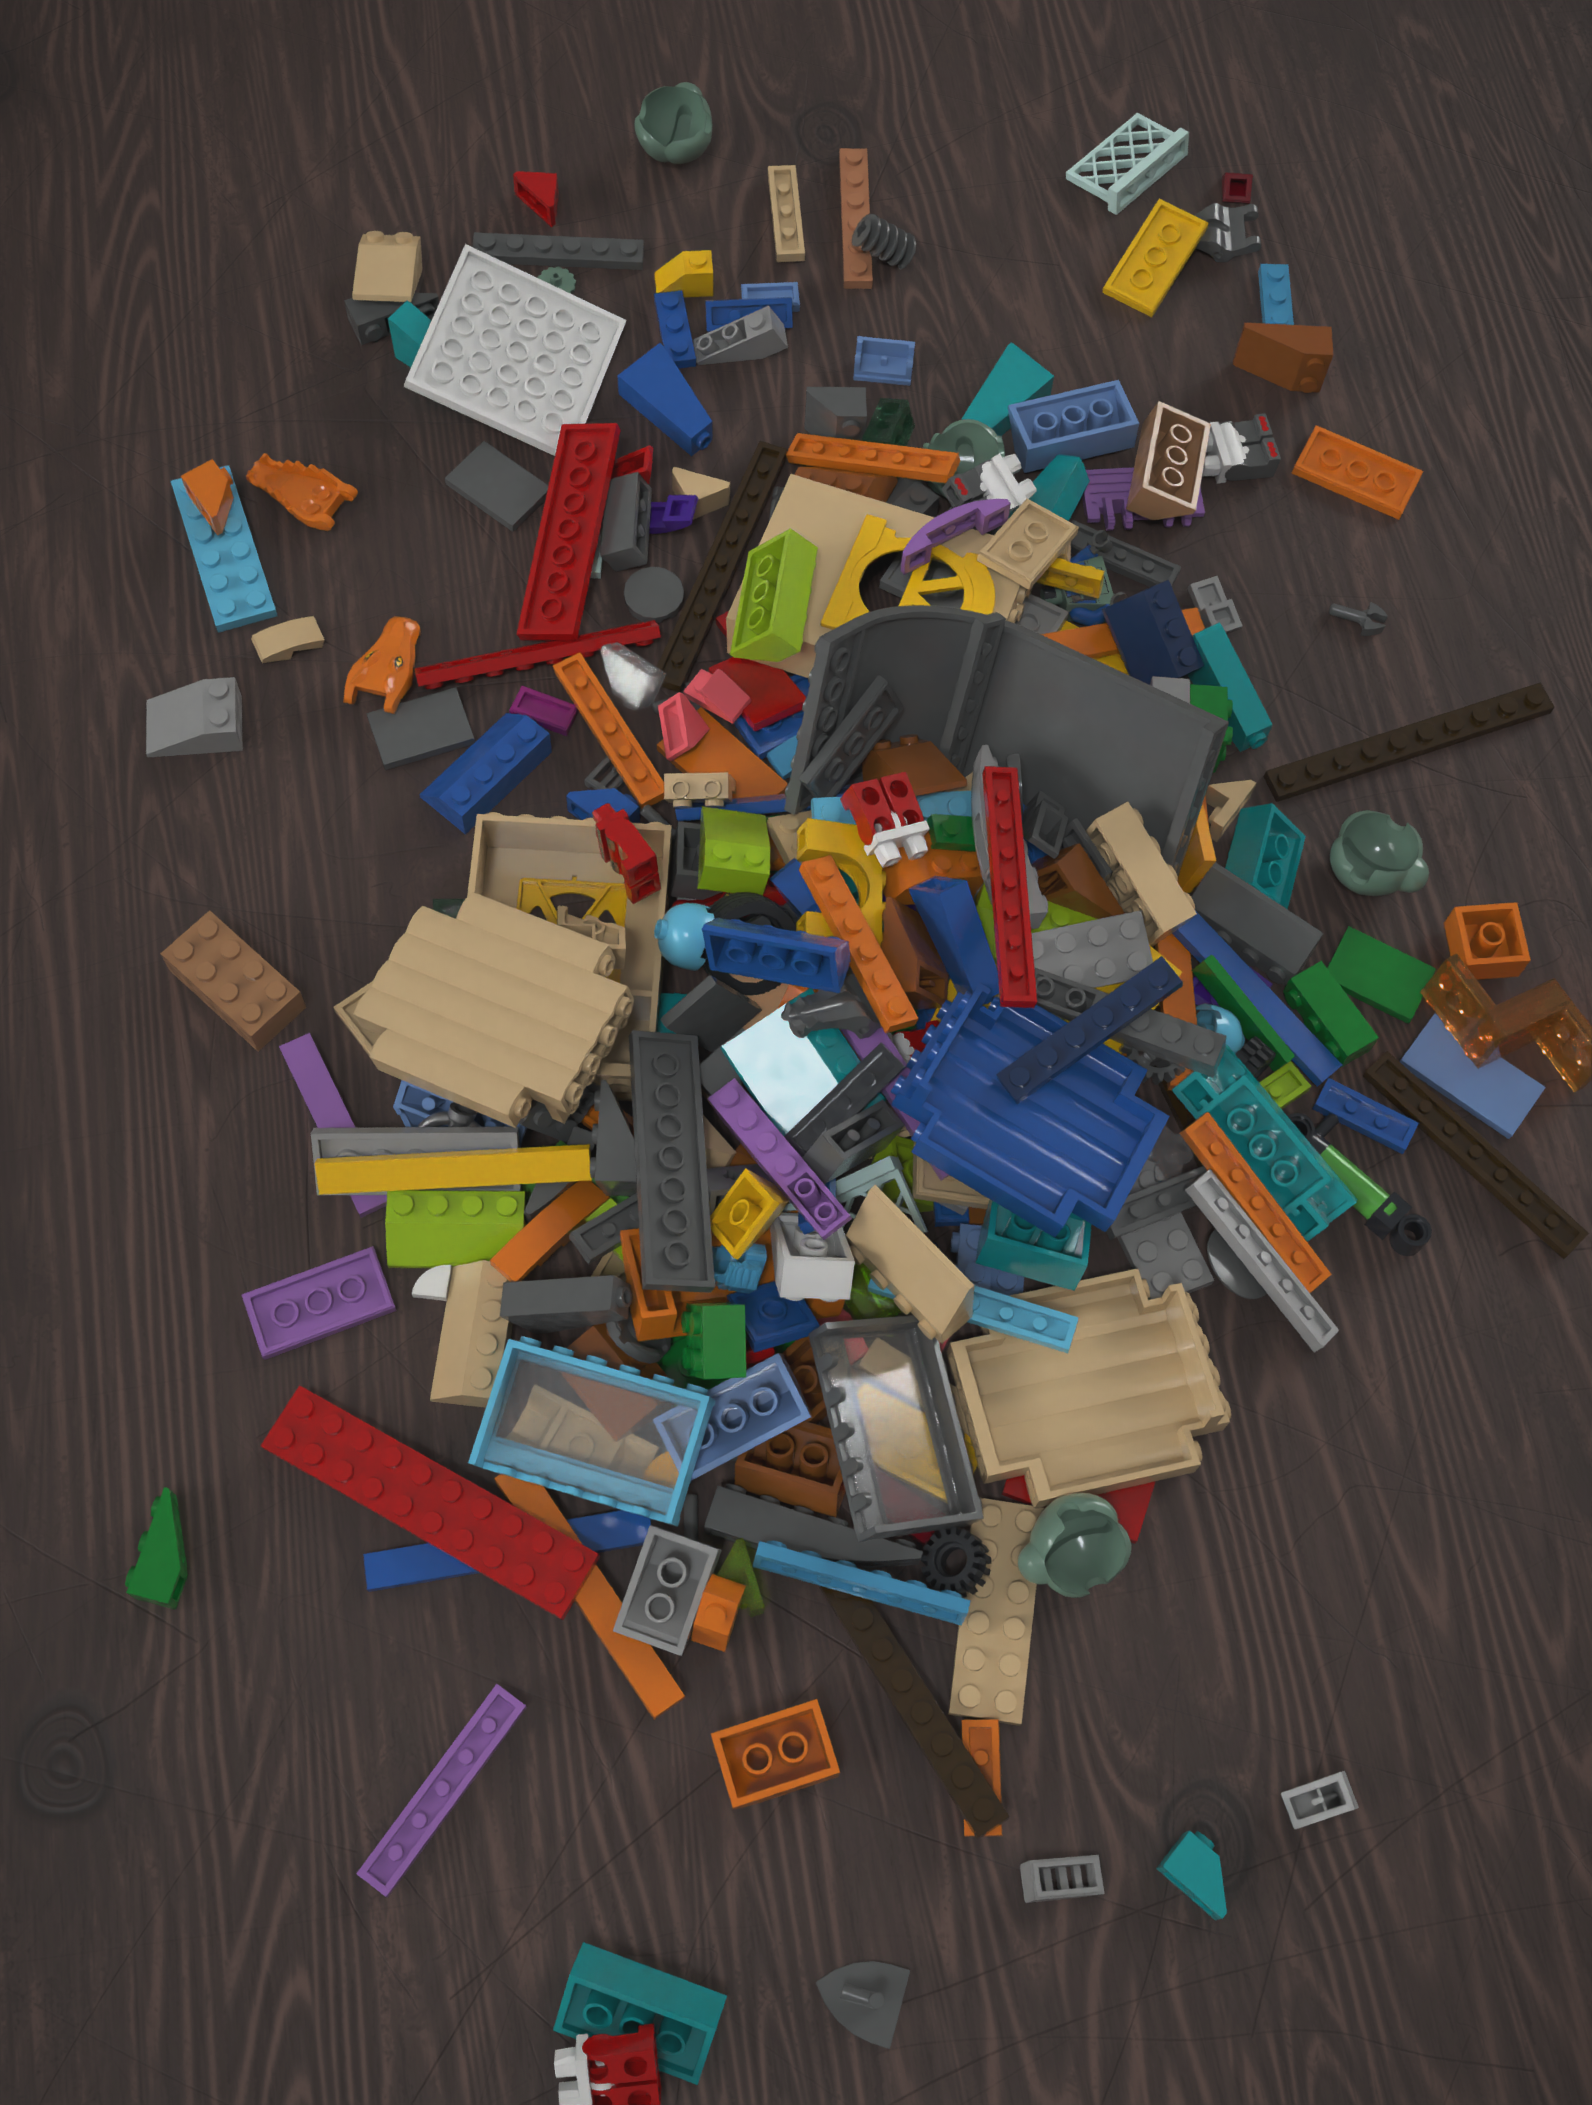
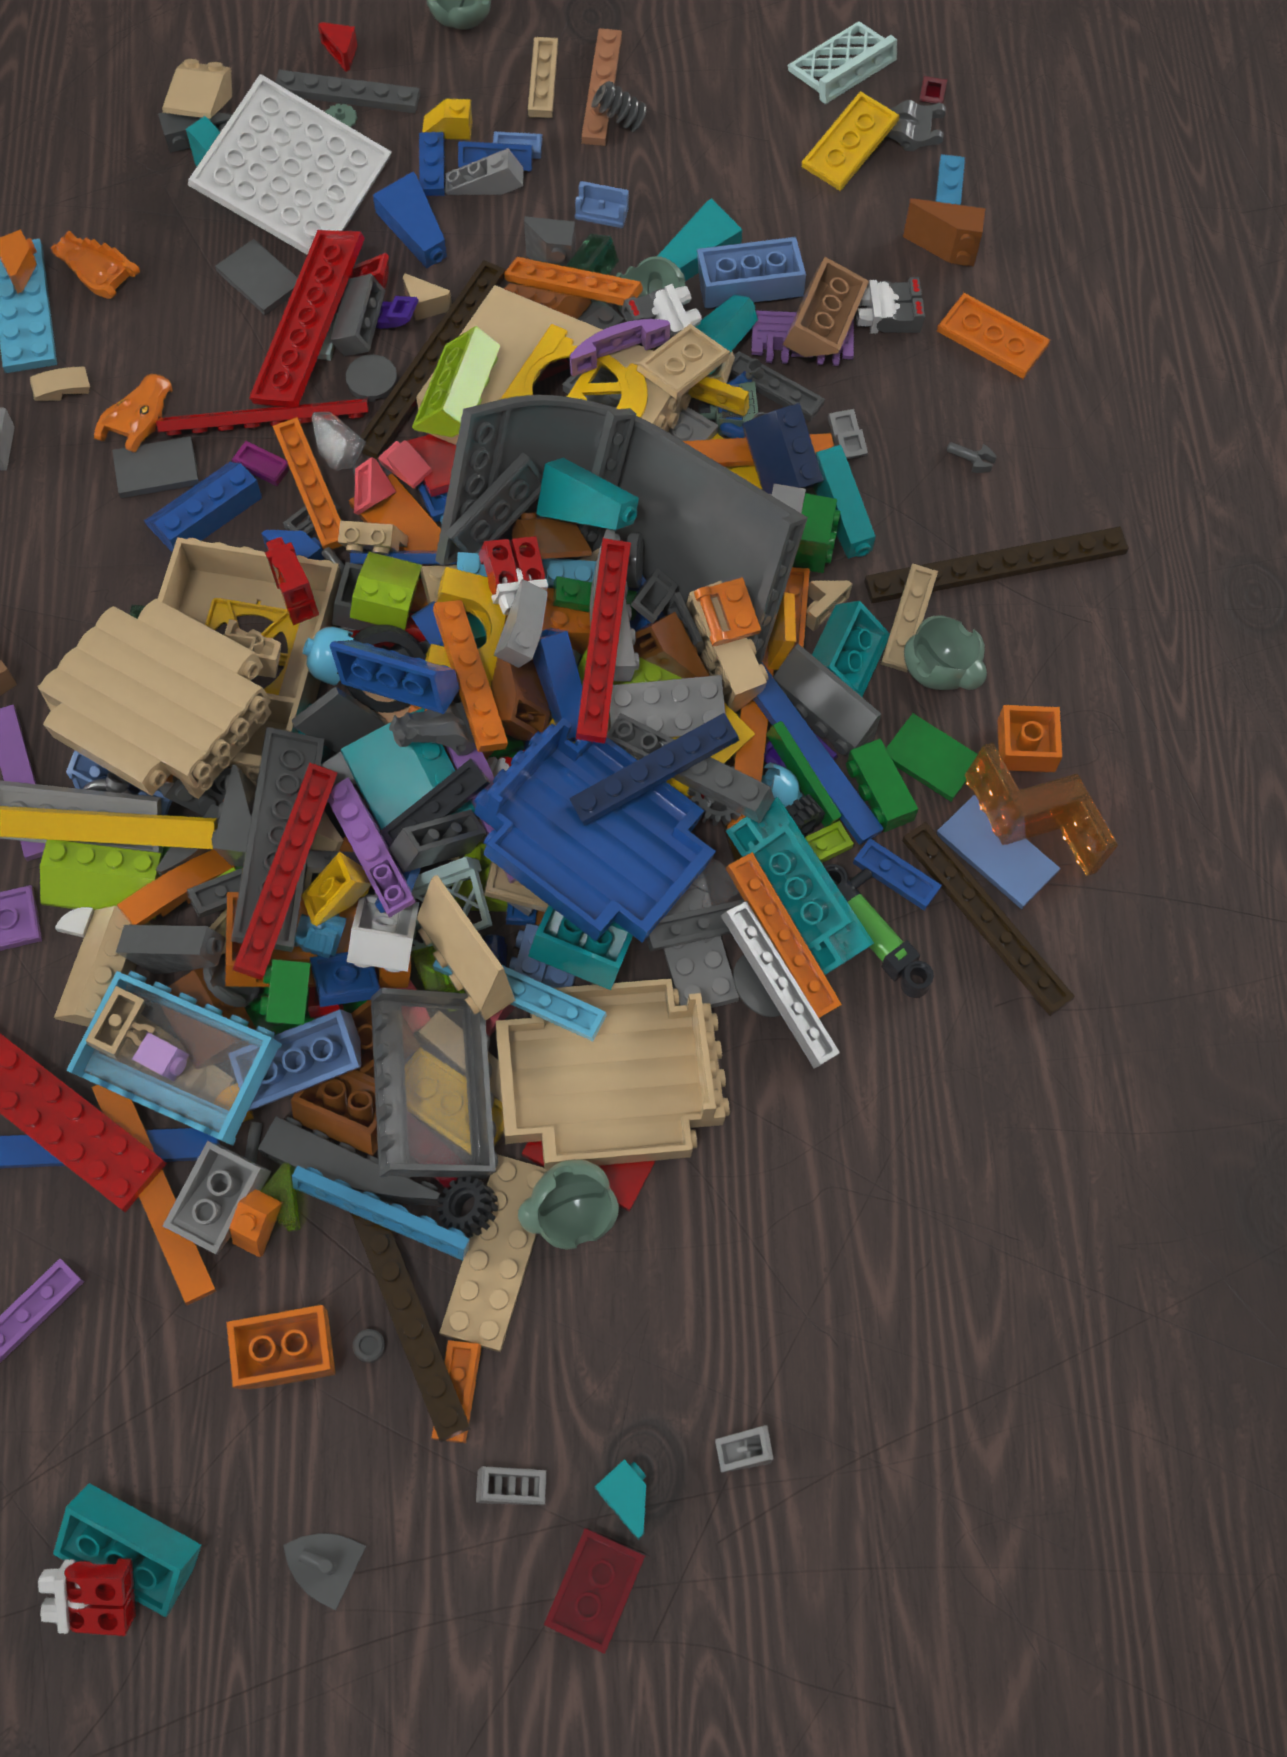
camera: 10 degrees right, 0 degrees up
none -> tan brick [86,986,156,1059]
none -> lavender brick [132,1032,190,1081]
none -> red plate [232,763,338,980]
none -> dark grey tile [352,1329,386,1363]
none -> light grey slope [494,579,548,668]
none -> teal slope [536,458,639,530]
none -> dark red plate [544,1528,645,1654]
none -> orange plate [694,577,761,646]
none -> tan tile [881,563,938,672]

